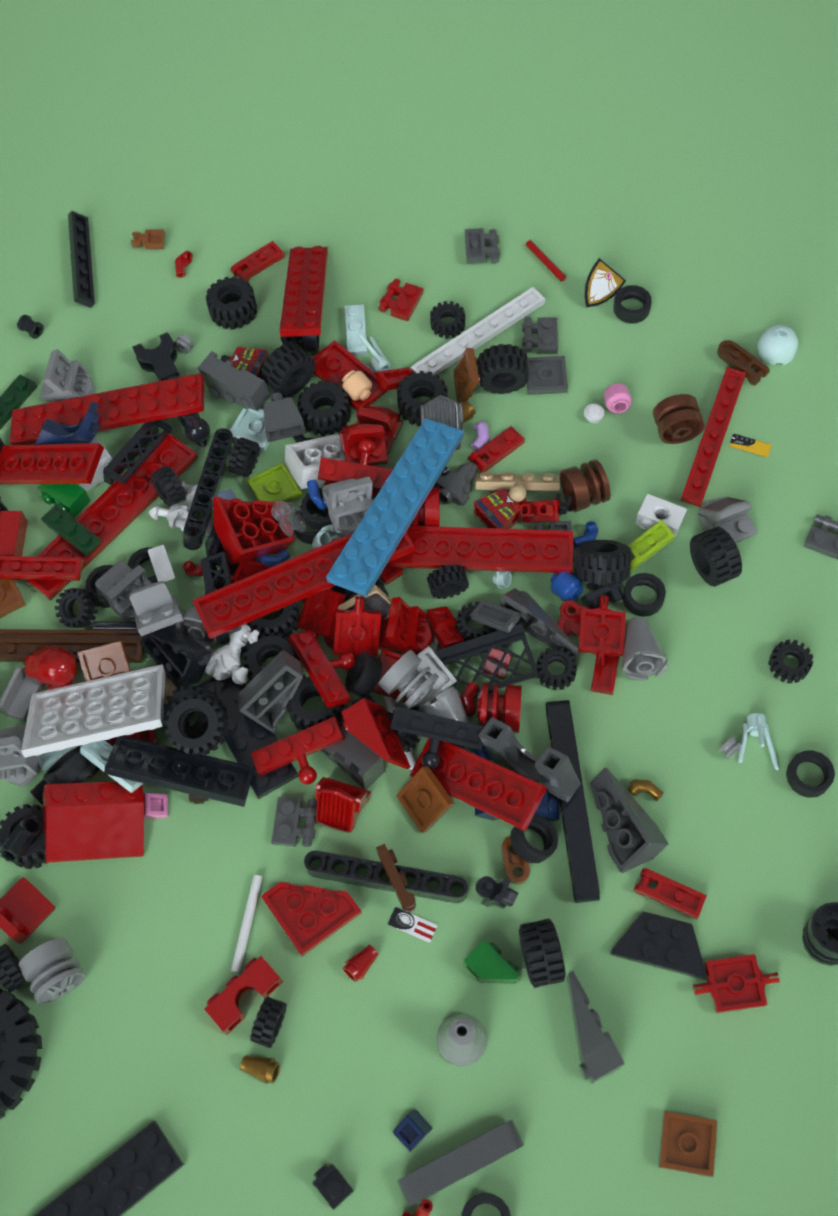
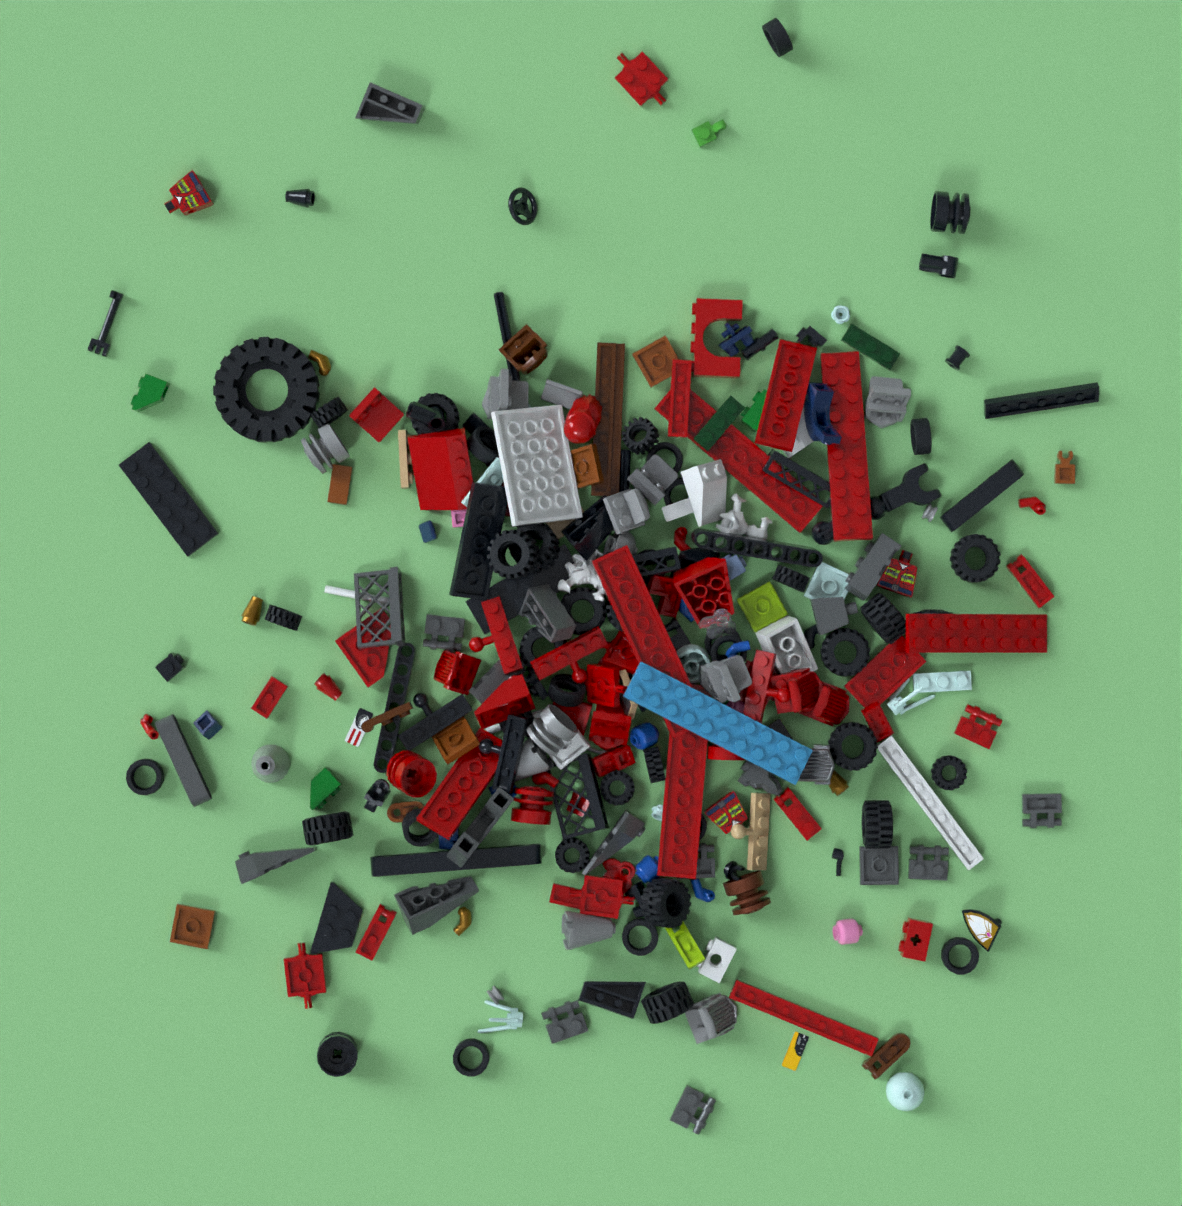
camera: 90 degrees right, 25 degrees up
black tyre [150,465,186,506] -> none
red arch [204,956,283,1035] -> none
light nougat head [342,370,372,401] -> none
dark orange plate [453,348,480,403] -> none
dark grey tile [470,599,520,633] -> none
lavender arm [471,421,490,451] -> none
red hips [520,500,560,523] -> none
red bar [525,240,566,282] -> none
white plate [584,404,604,423] -> none
copper wheel [652,394,705,444] -> none
black tyre [769,639,813,684] -> none
none -> red plate [251,676,288,719]
none -> dark orange tile [327,464,353,505]
none -> dark grey fence [354,567,406,649]
none -> red wheel [386,750,437,798]
none -> tan plate [398,430,413,489]
none -> black plate [398,693,473,750]
none -> dark blue slope [419,520,438,543]
none -> dark grey plate [541,1000,588,1044]
none -> black wedge [578,981,646,1019]
none -> blue head [630,722,659,750]
none -> white slope [681,459,727,527]
none -> black hand [832,848,844,876]
none -> red brick [898,917,933,962]
none -> black tyre [910,418,932,455]
none -> black beam [940,459,1024,533]

